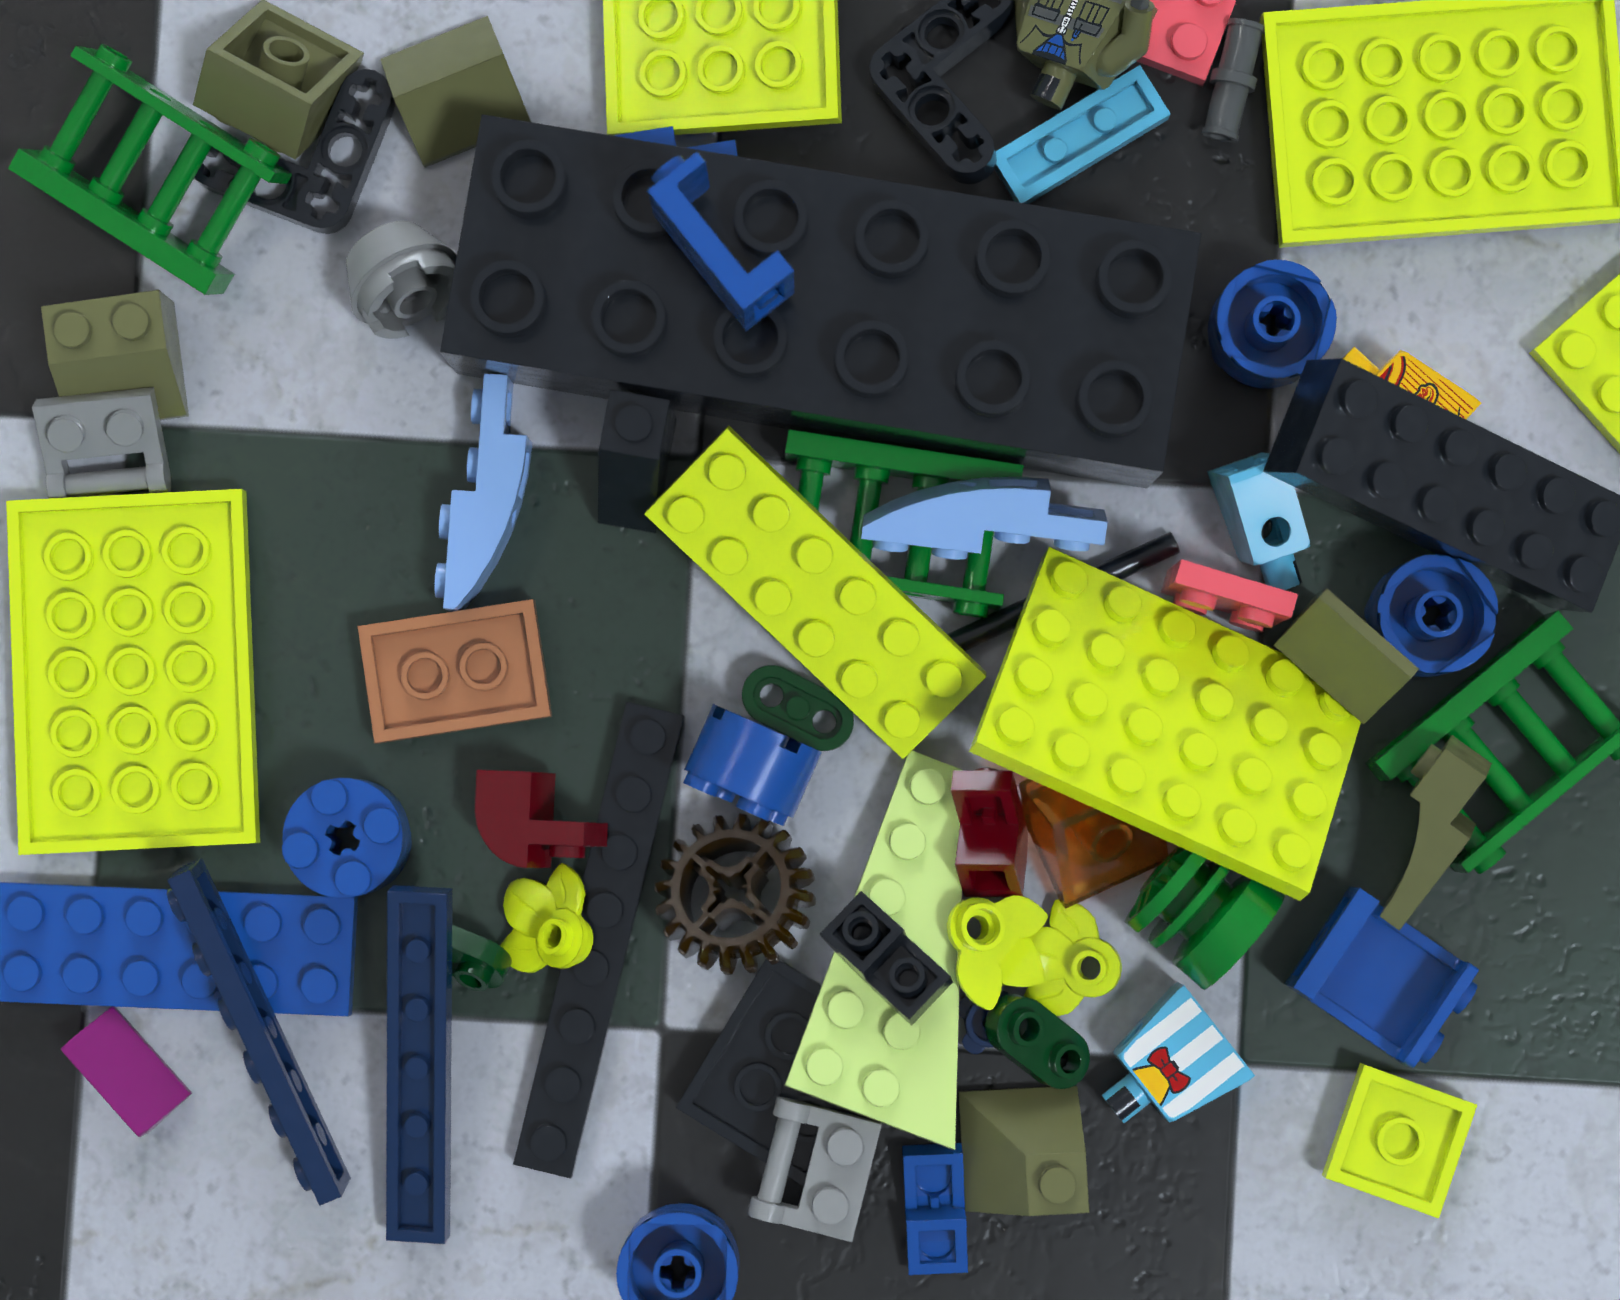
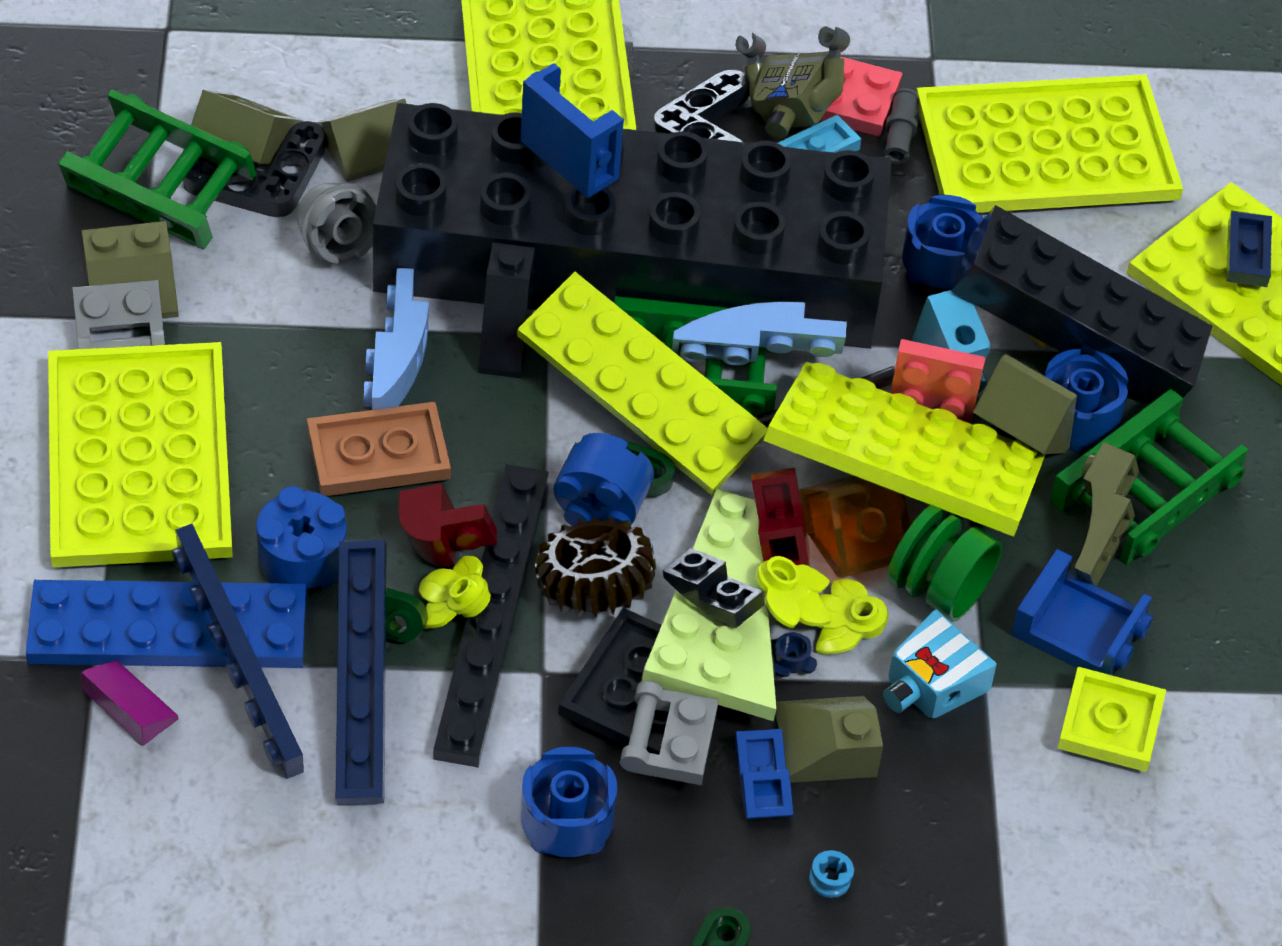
camera: 10 degrees left, 35 degrees down
dark green plate [985,994,1090,1089] -> none

